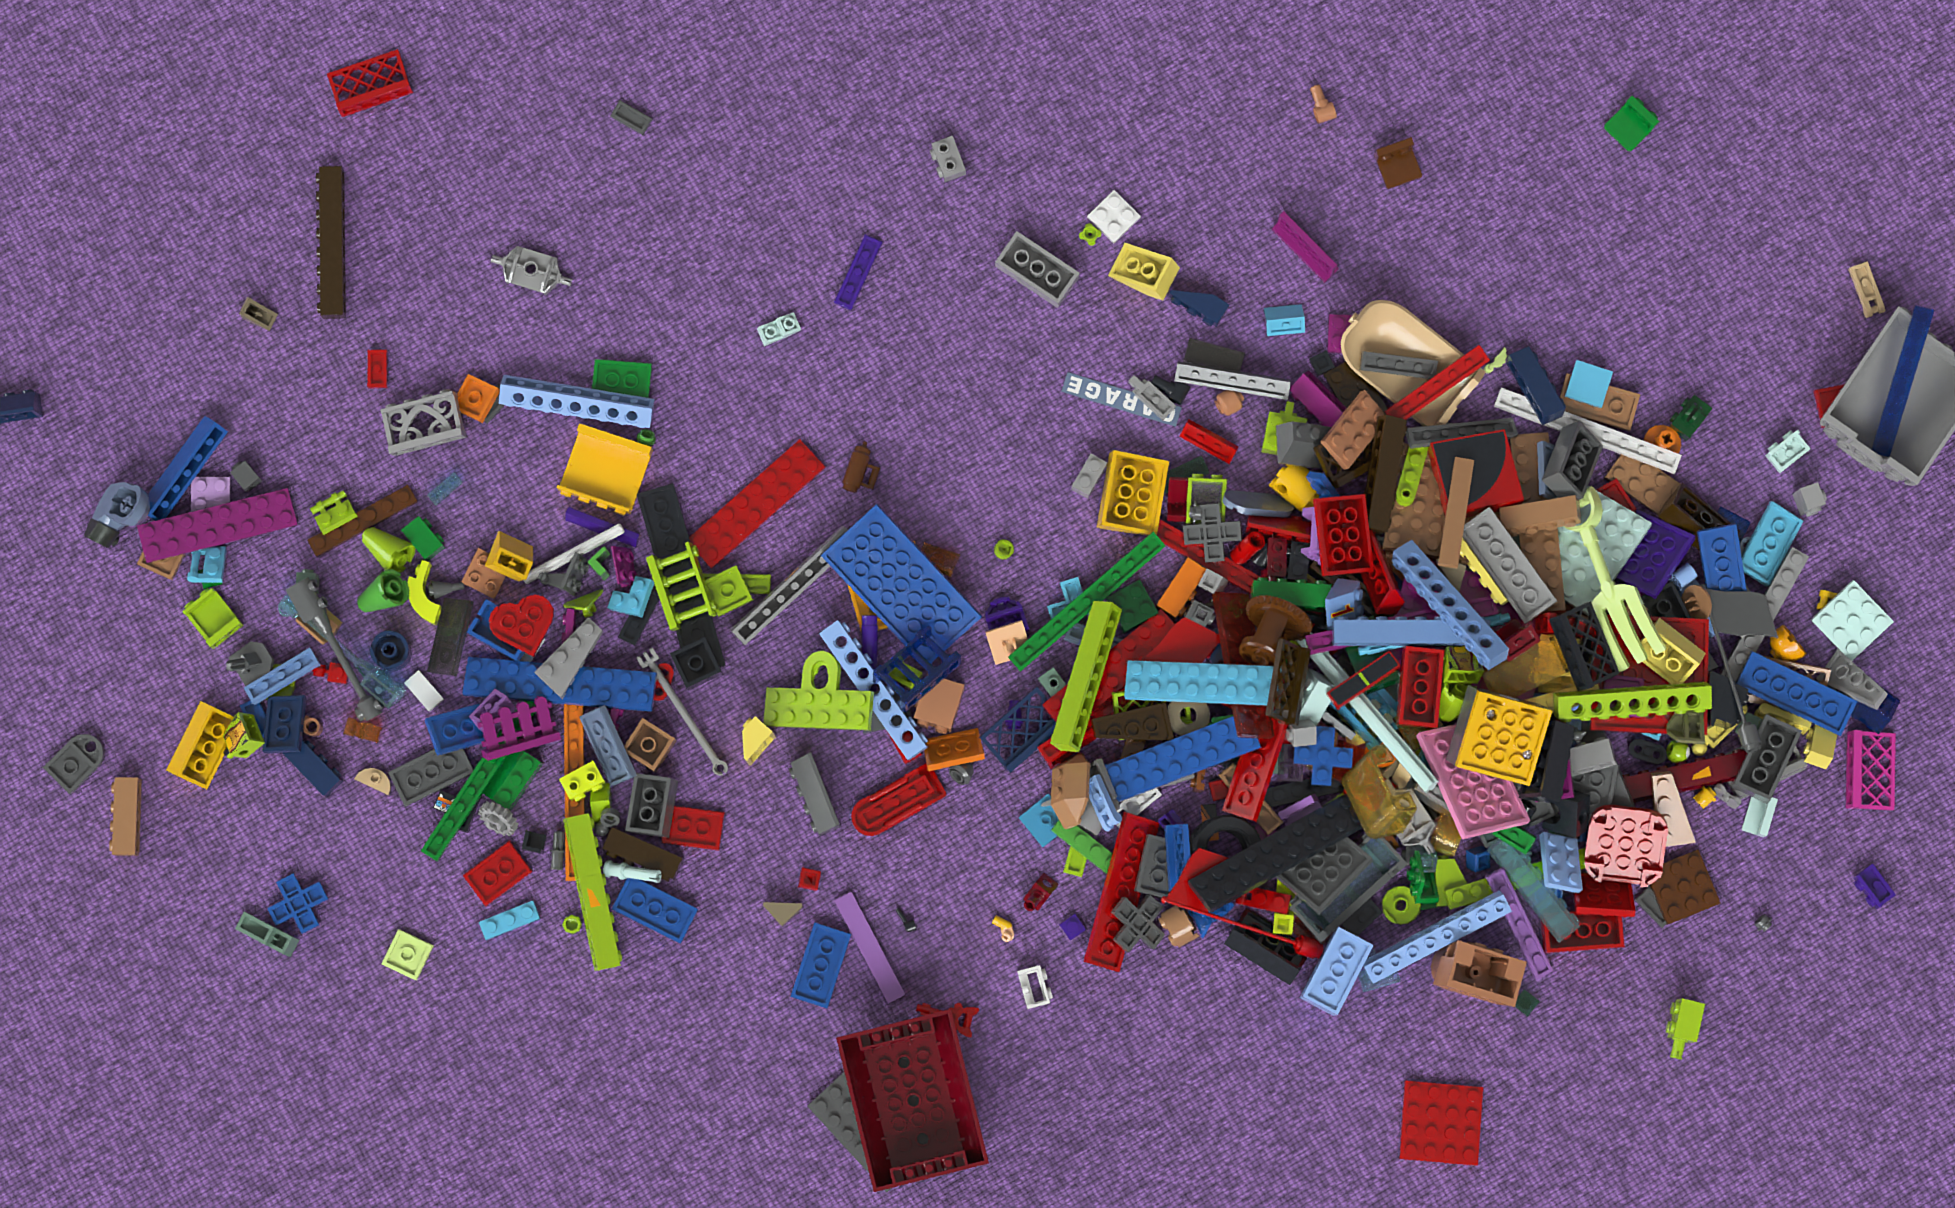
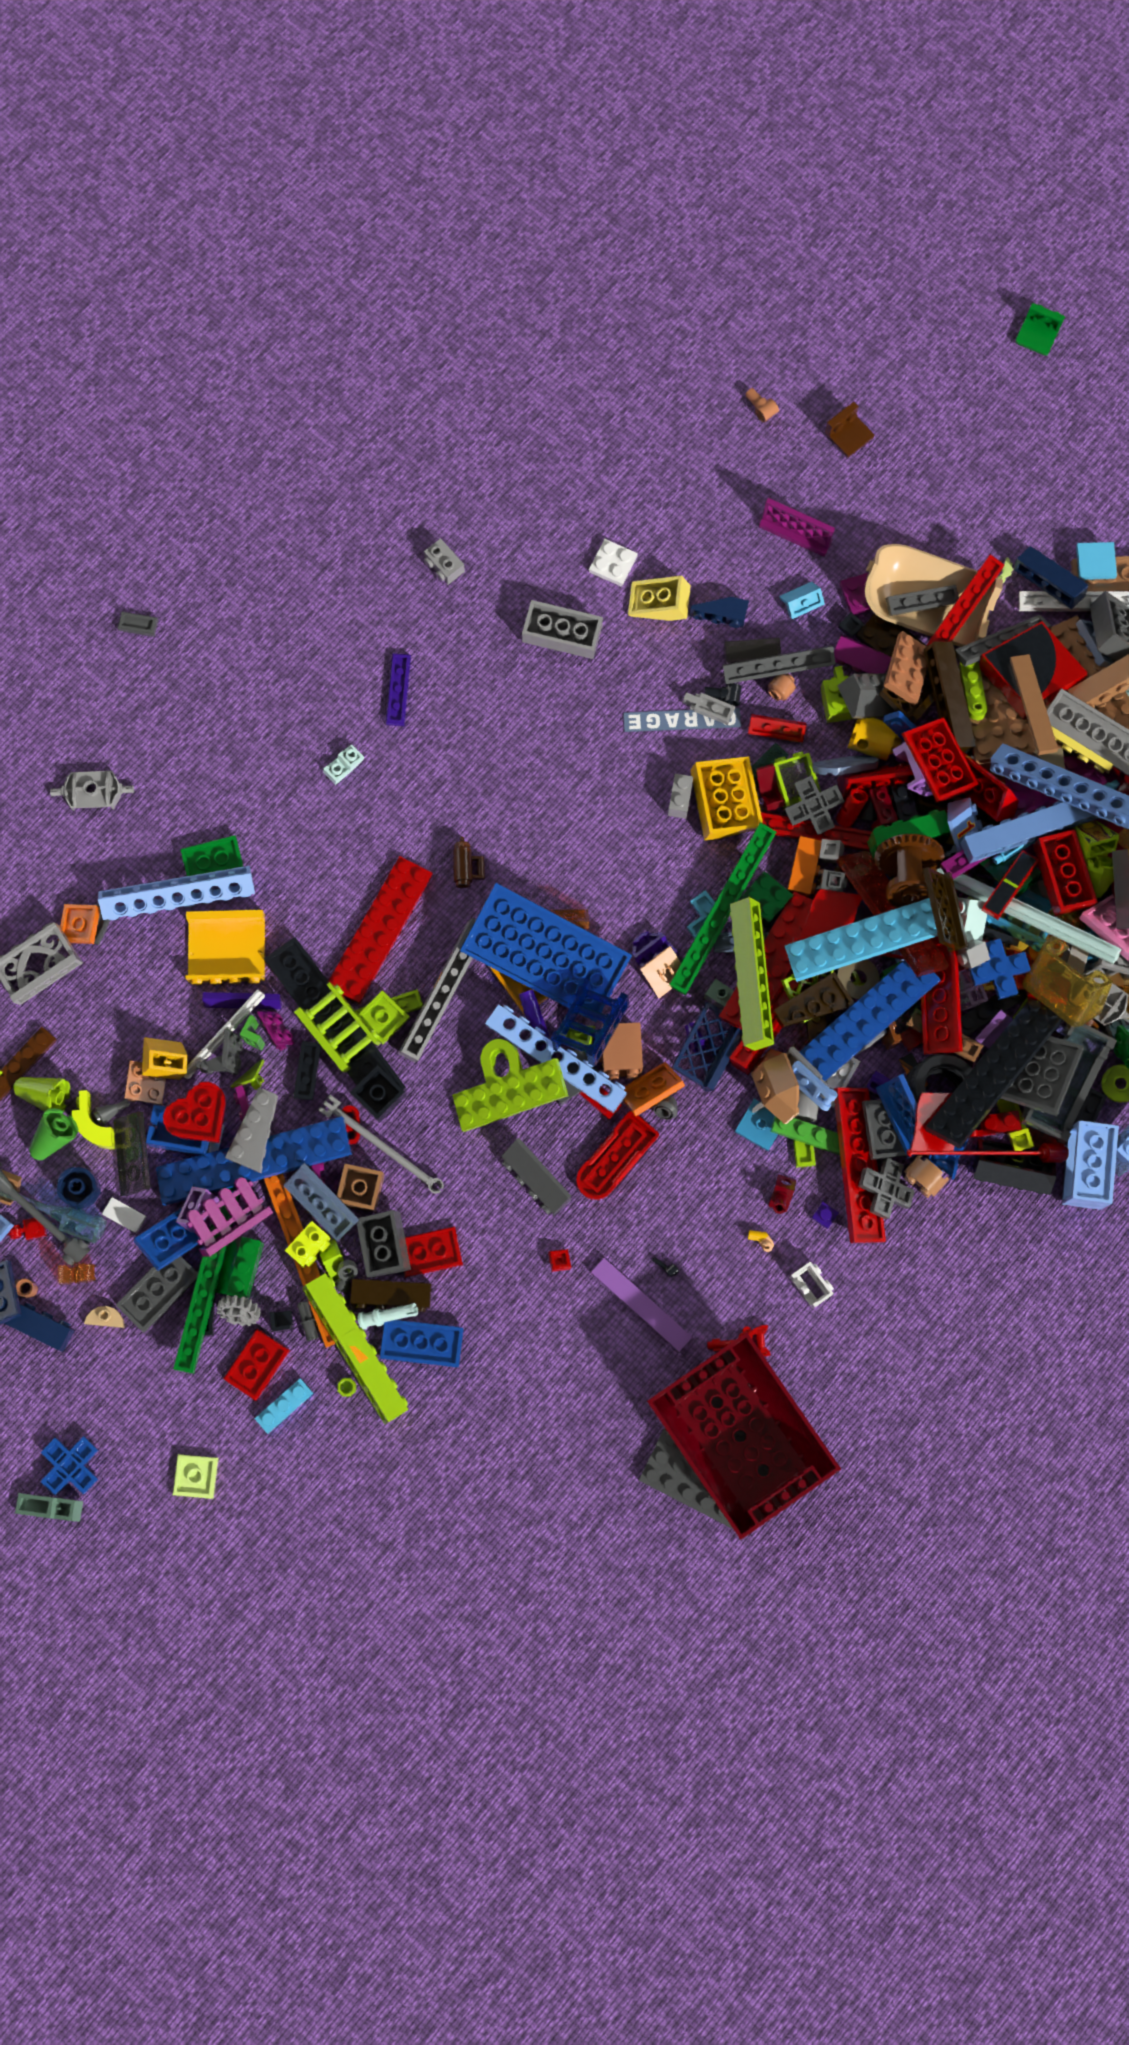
camera: 25 degrees left, 5 degrees down
green brick [401,516,445,562] -> none
clear light blue piece [427,472,463,506] -> none
tile [433,790,456,813] -> none
medium azure plate [607,576,654,617] -> none
bright green plate [636,429,656,446] -> none
light yellow slope [742,717,776,766] -> none
dark tan slope [763,902,803,927] -> none
blue plate [790,923,851,1009] -> none
lime tile [994,539,1014,560] -> none
lime plate [1079,223,1102,246] -> none
dark grey plate [1189,501,1201,523] -> none

